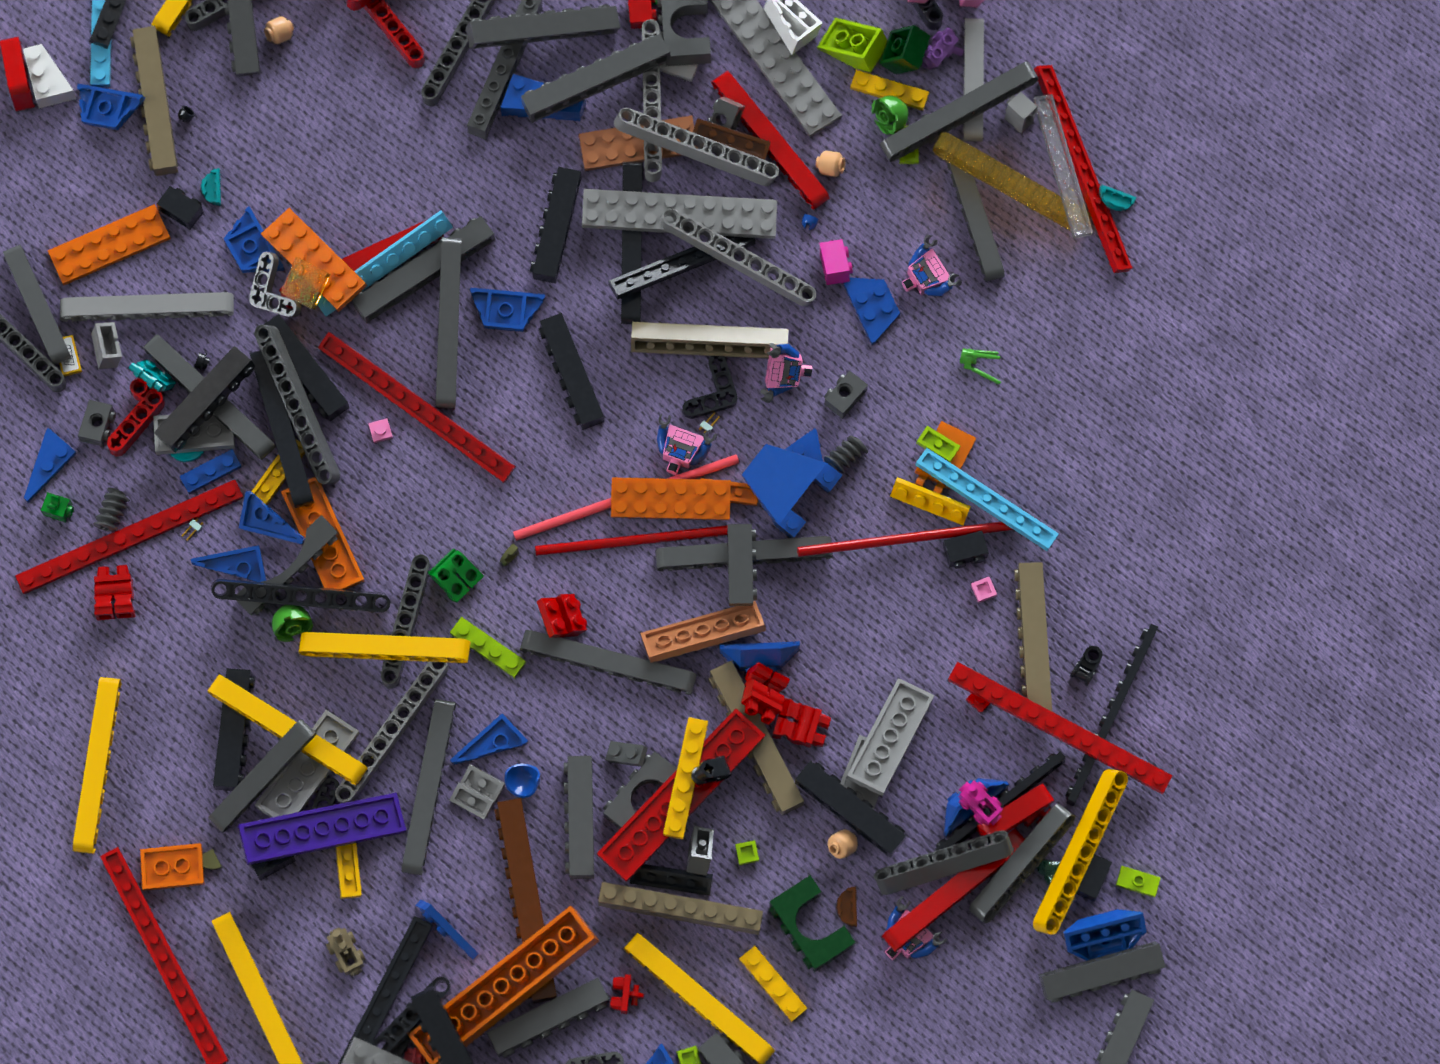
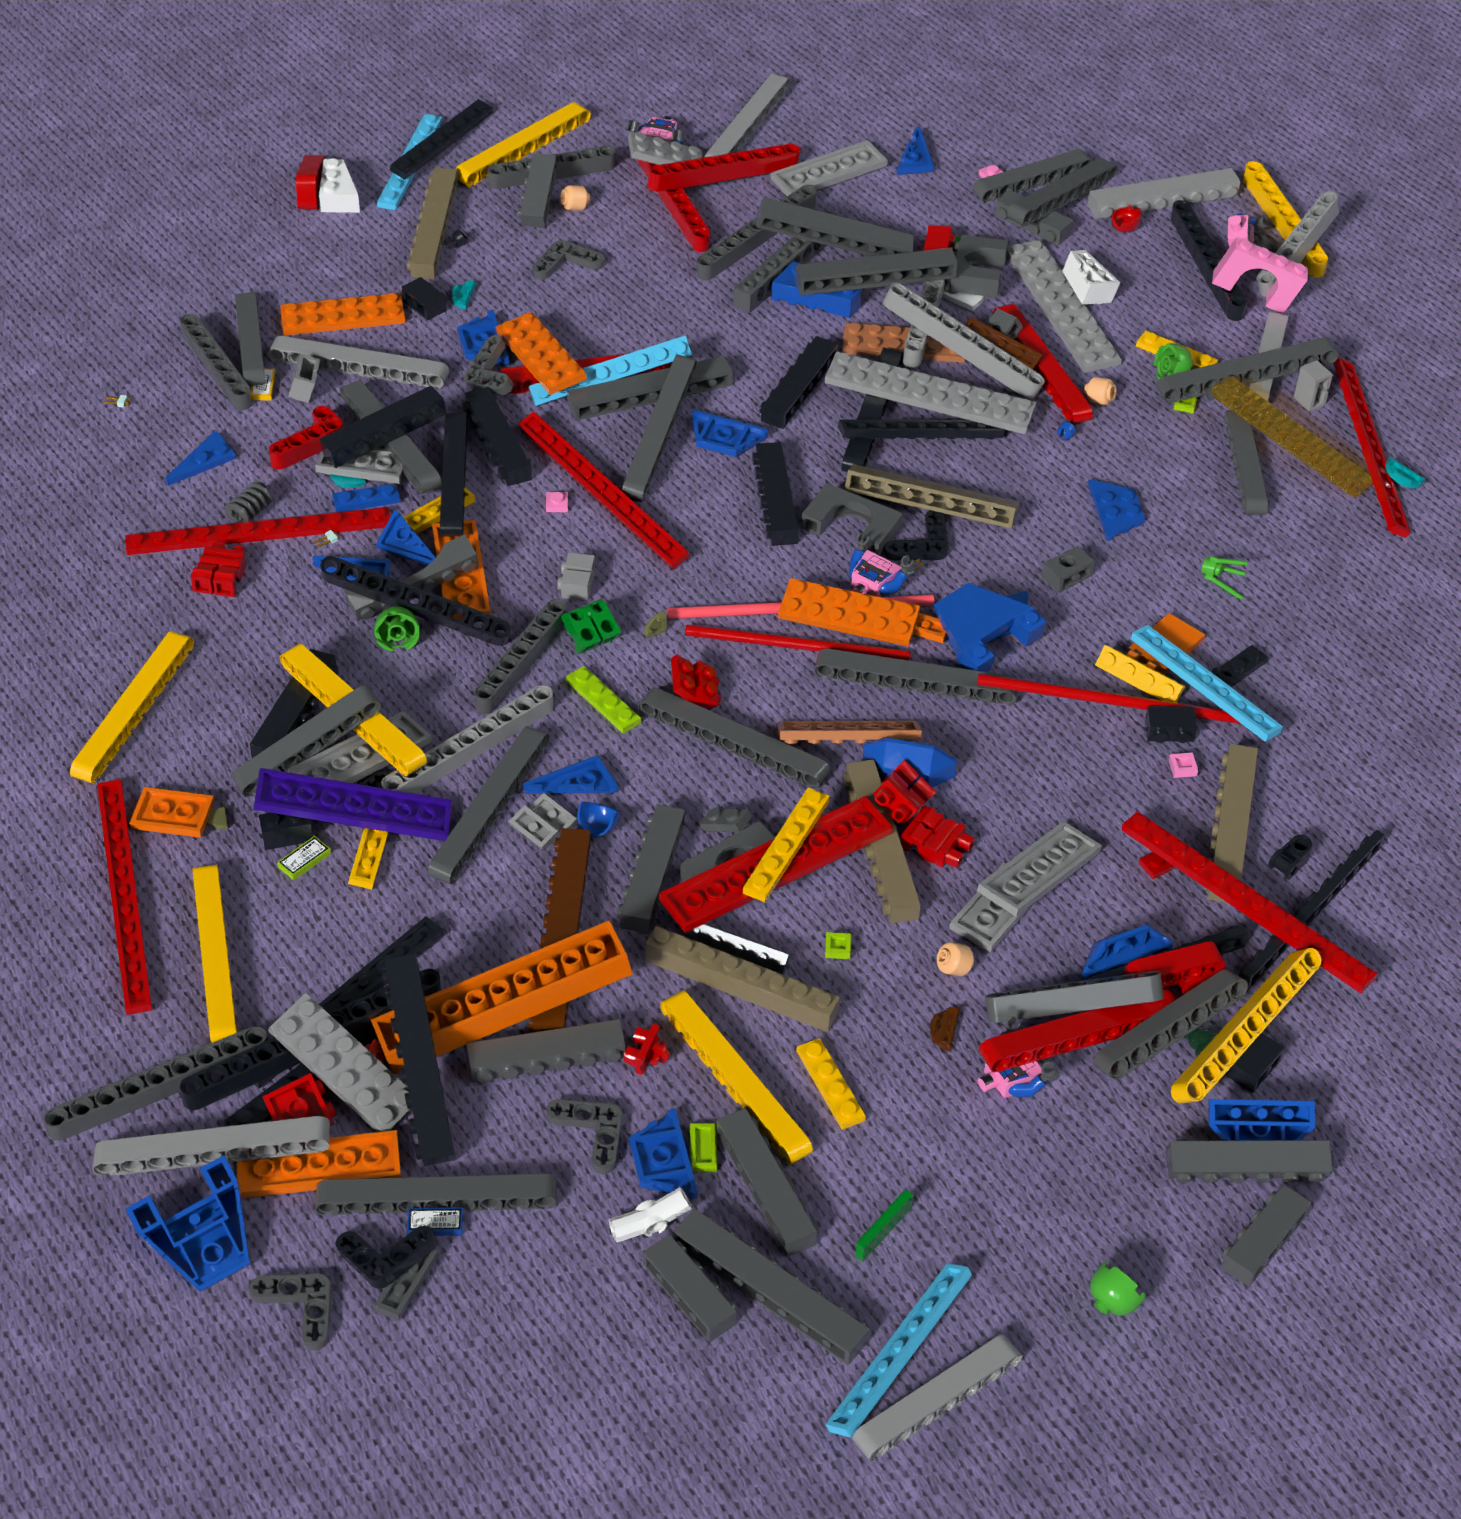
camera: 15 degrees right, 25 degrees down
green brick [41,492,74,523] -> none
blue wing [77,84,145,130] -> none
dark grey brick [78,399,116,447] -> none
teal plate [129,359,176,392] -> none
dark grey beam [254,324,340,484] -> none
clear yellow plate [280,257,330,310] -> none
yellow beam [298,632,471,663] -> none
dark tan brick [326,928,366,977] -> none
blue wing [415,900,479,959] -> none
light grey beam [660,209,816,307] -> none
dark grey brick [686,826,714,875] -> none
black piece [691,756,732,785] -> none
dark grey brick [727,524,757,606] -> none
torso [761,343,812,403] -> none
dark green arch [768,875,856,972] -> none
black brick [795,760,906,858] -> none
lime slope [817,18,887,72] -> none
dark pink brick [819,239,853,285] -> none
dark grey piece [824,435,868,473] -> none
dark green brick [879,25,930,75] -> none
torso [902,235,962,296] -> none
lime plate [916,426,961,463] -> none
medium lavender brick [922,28,964,70] -> none
dark pink brick [958,780,1003,826] -> none
clear plate [1033,94,1093,238] -> none
lime plate [1116,866,1161,898] -> none
none -> tile [277,836,331,880]
none -> dark grey beam [533,240,605,280]
none -> light grey piece [558,552,595,601]
none -> dark grey arch [801,483,903,556]
none -> black plate [1211,645,1269,688]

